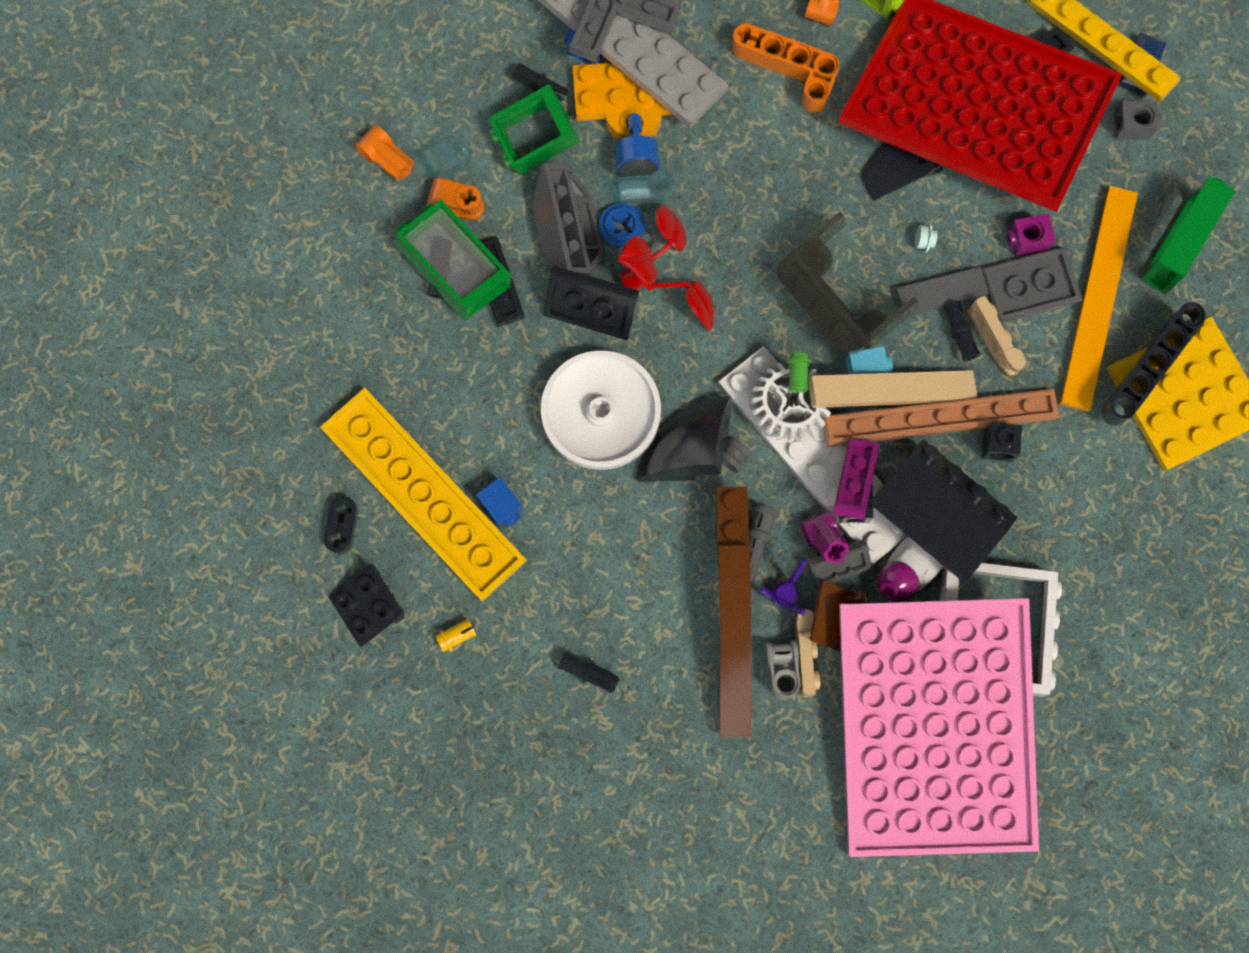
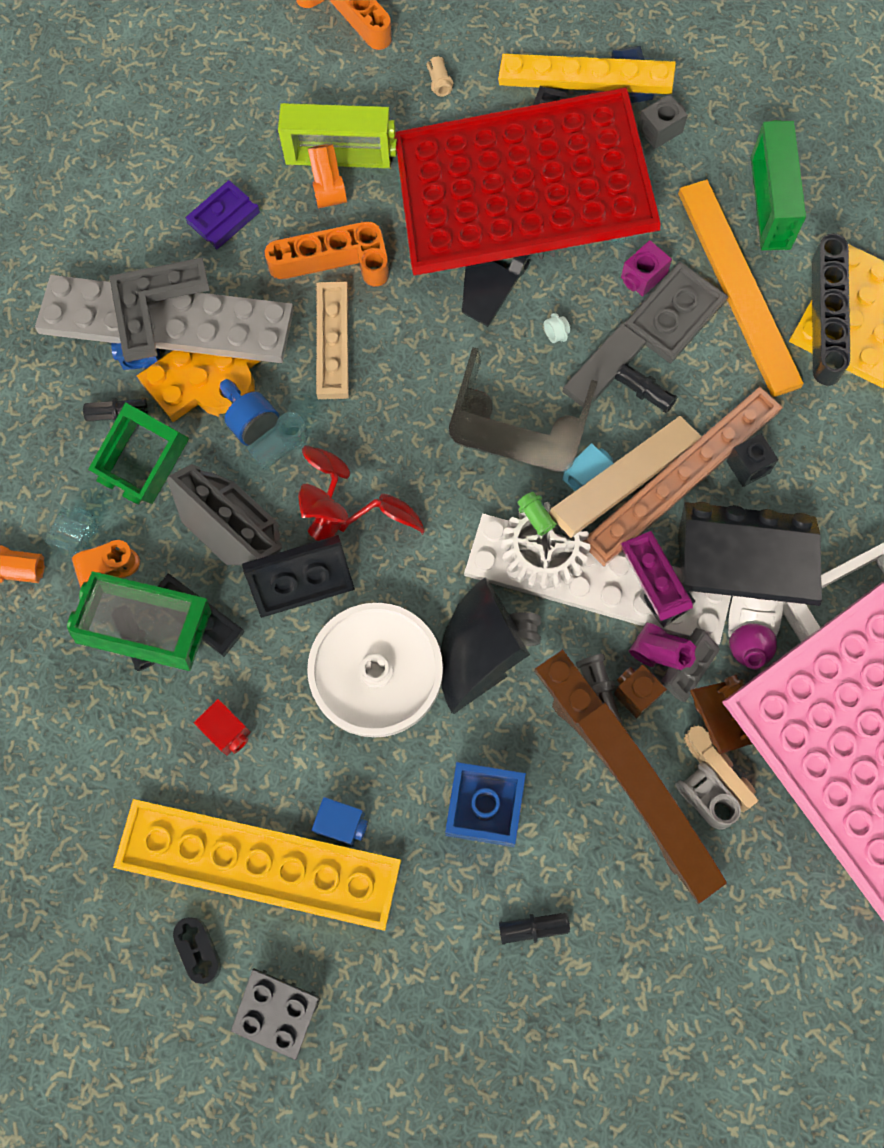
camera: 30 degrees left, 5 degrees down
yellow pin [435,618,476,652] -> none
blue gear [599,203,646,249] -> none
dark purple plant [760,560,807,615] -> none
tan hinge [967,296,1026,377] -> none
none -> red brick [193,699,251,756]
none -> tan plate [316,282,349,399]
none -> blue brick [445,762,526,847]
none -> reddish brown brick [614,665,667,719]

